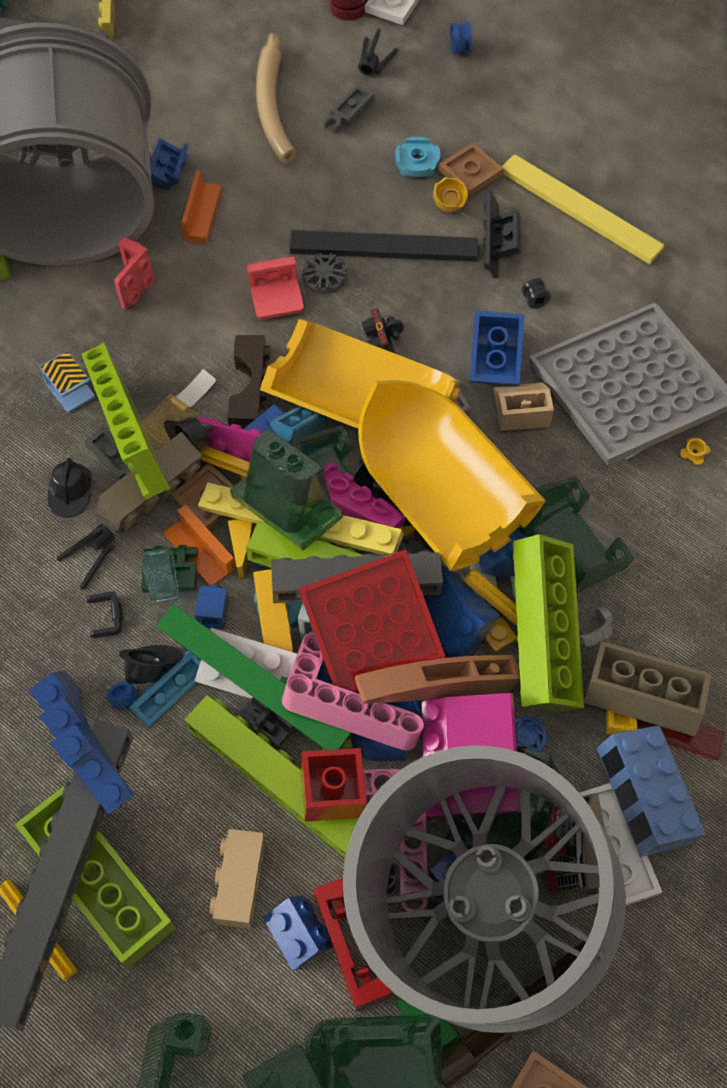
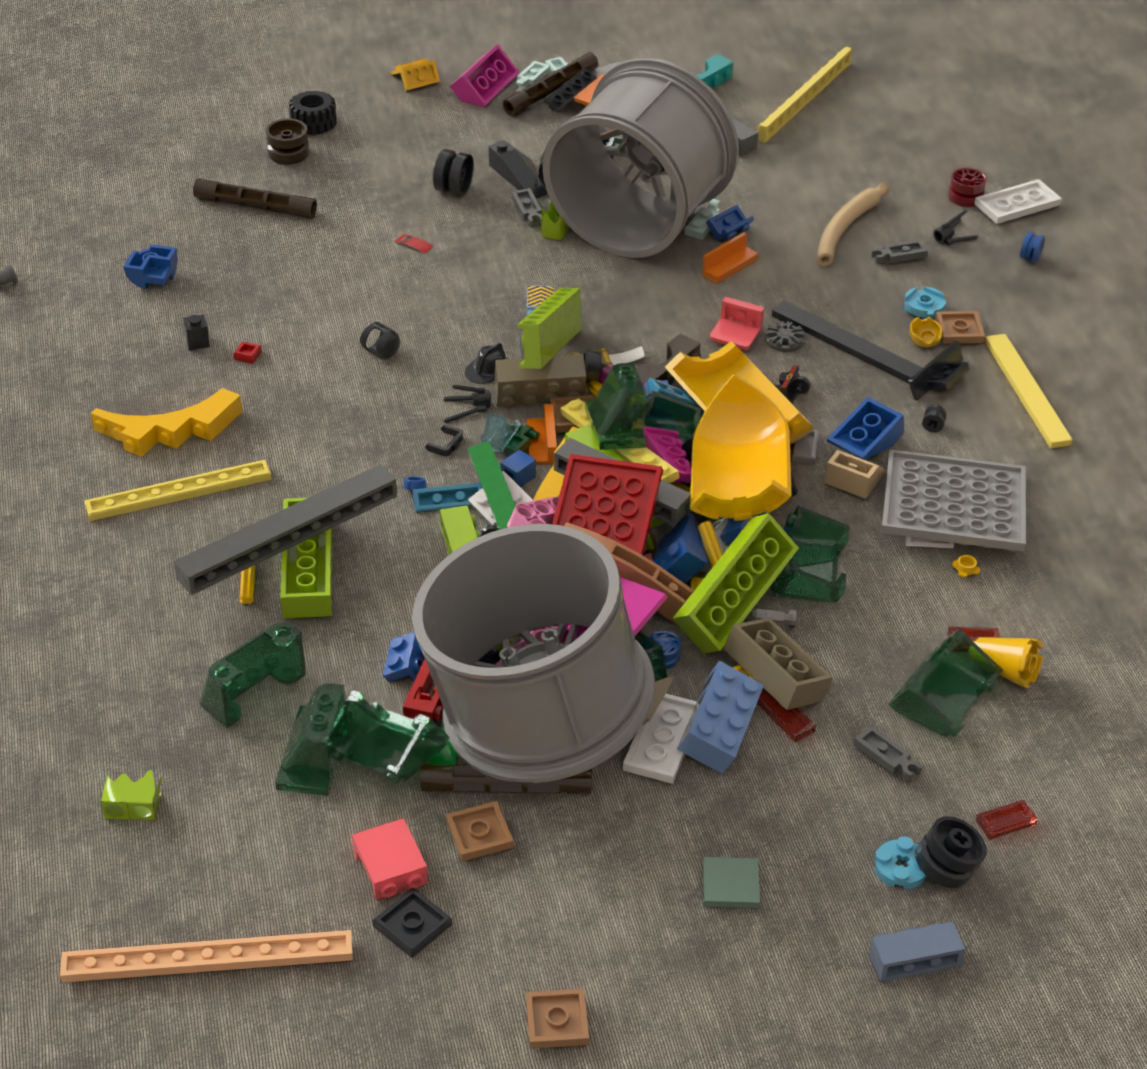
camera: 35 degrees right, 20 degrees down
blue arch [29,670,134,814] -> none
coral bracket [115,237,155,310] -> none
black piece [119,645,183,684] -> none
tan brick [209,829,266,929] -> none

